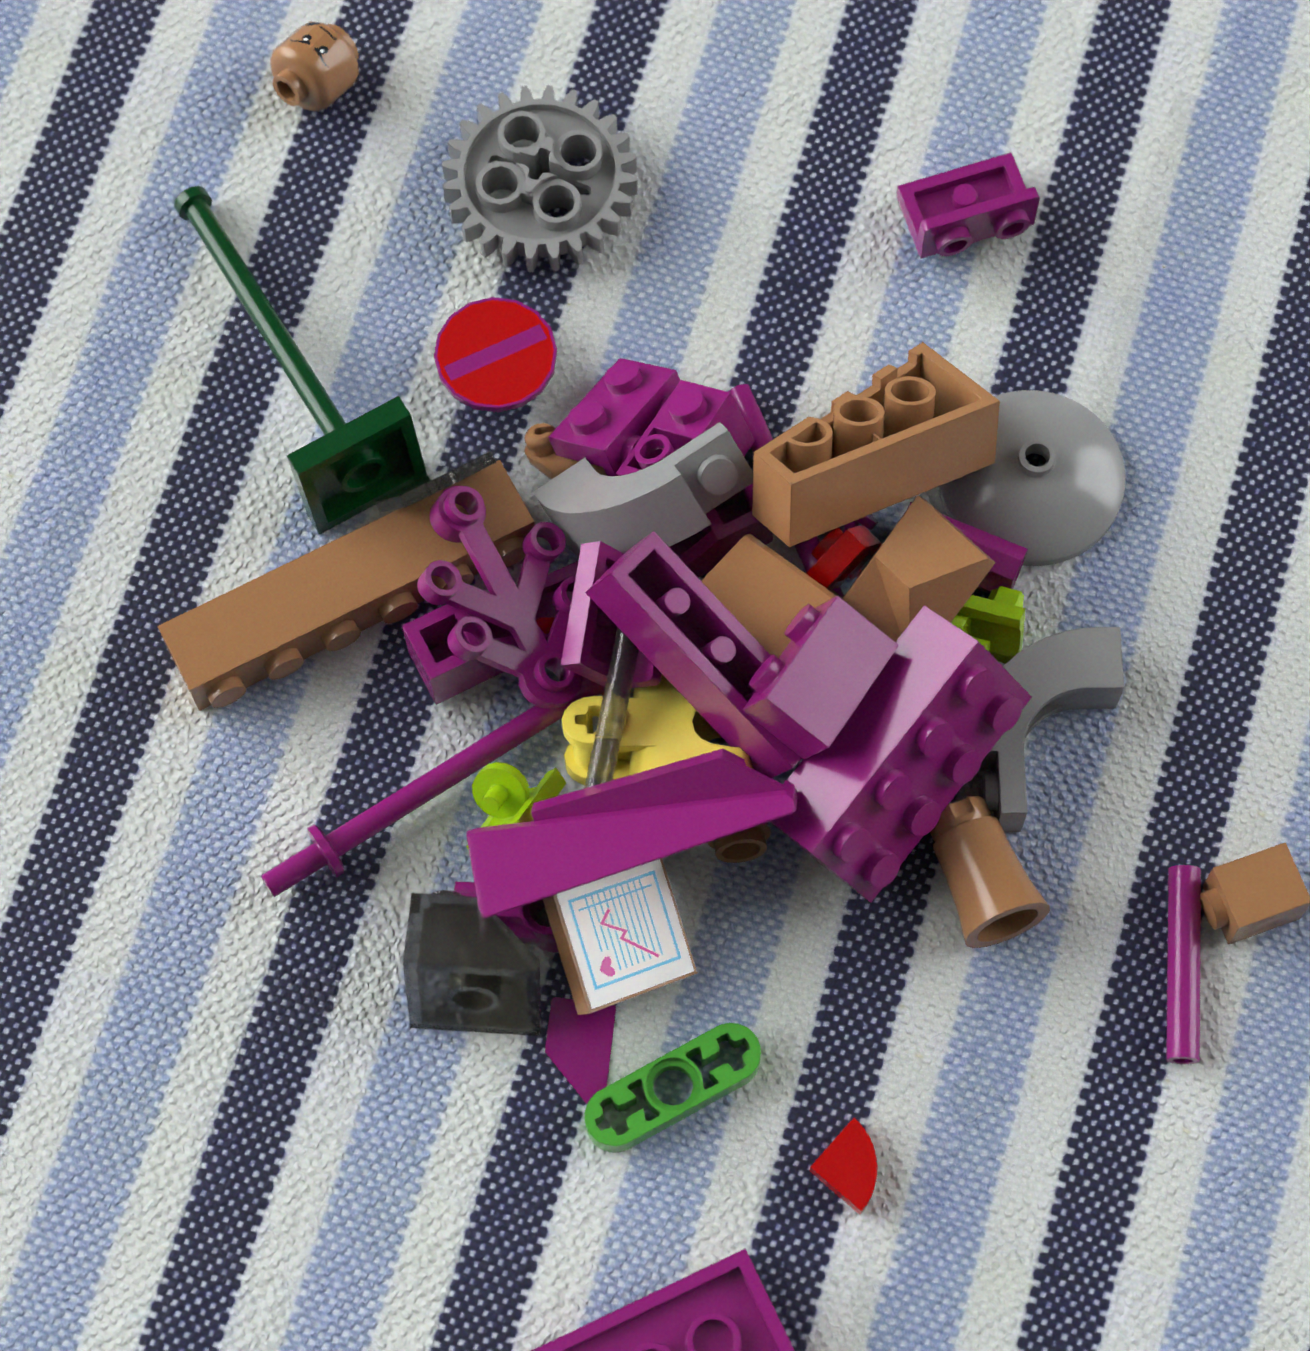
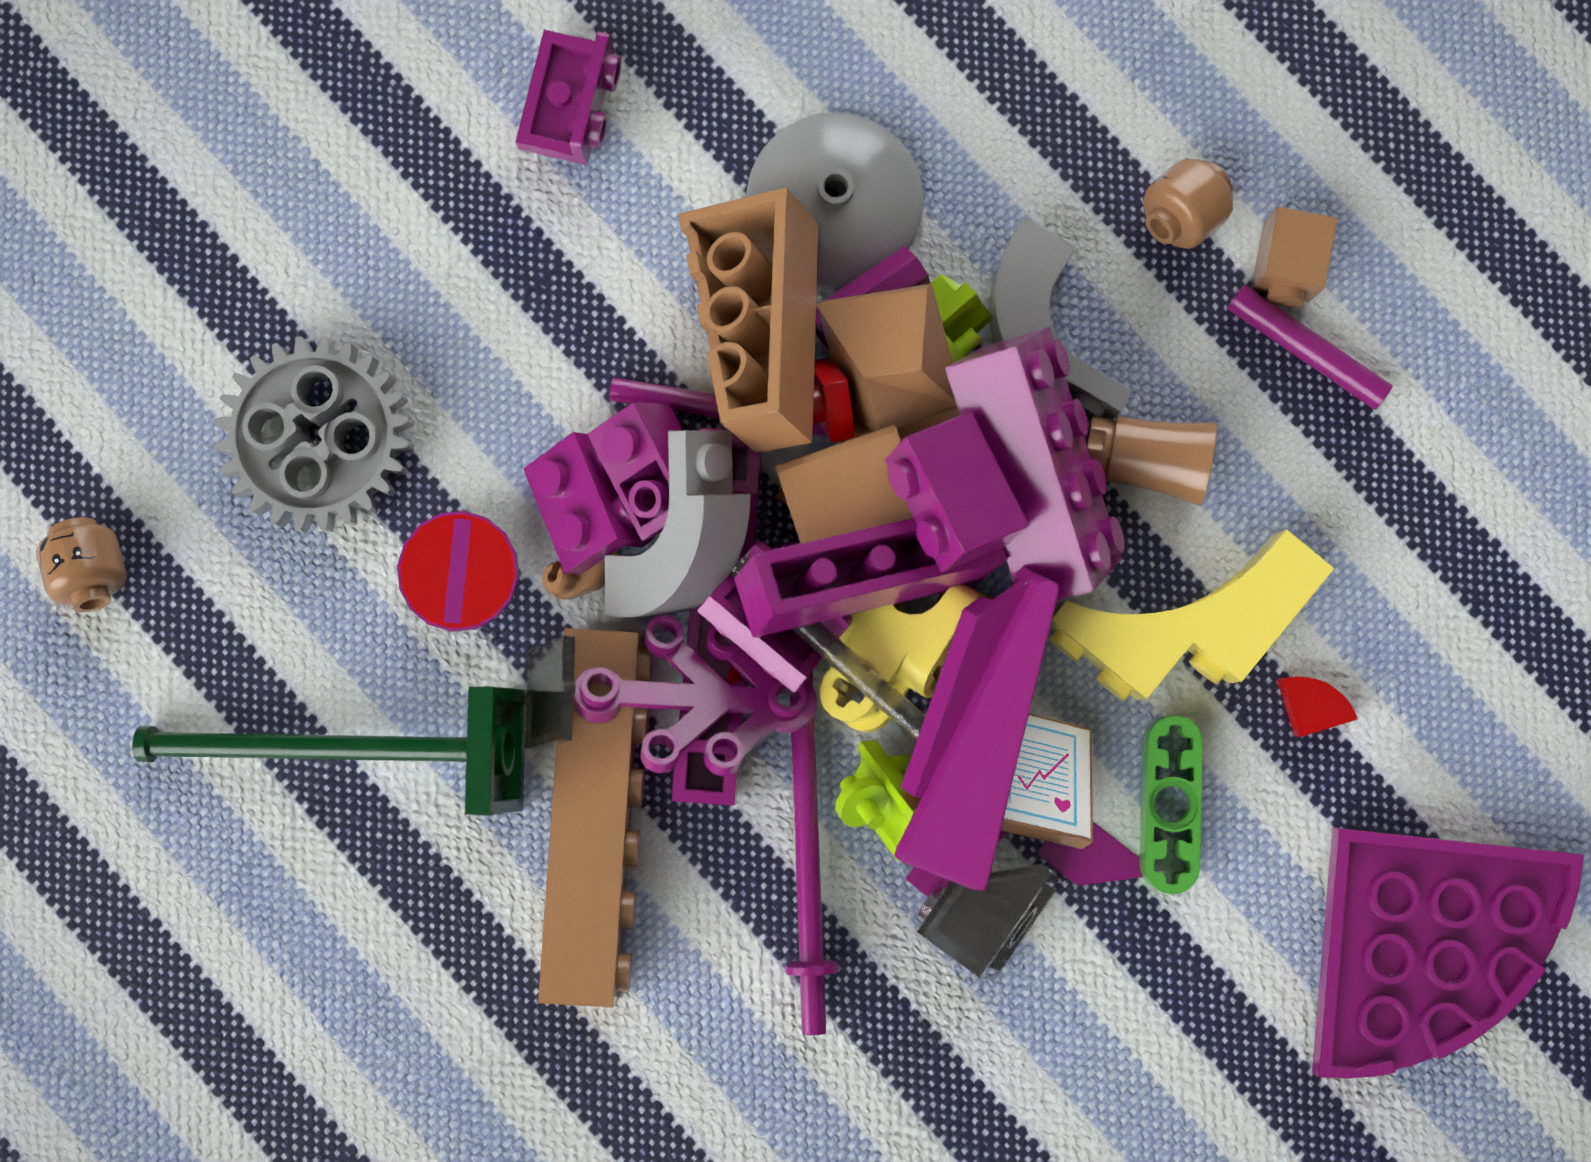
camera: 60 degrees left, 15 degrees up
none -> light yellow arch [1049,529,1335,701]
none -> medium nougat head [1143,158,1233,249]

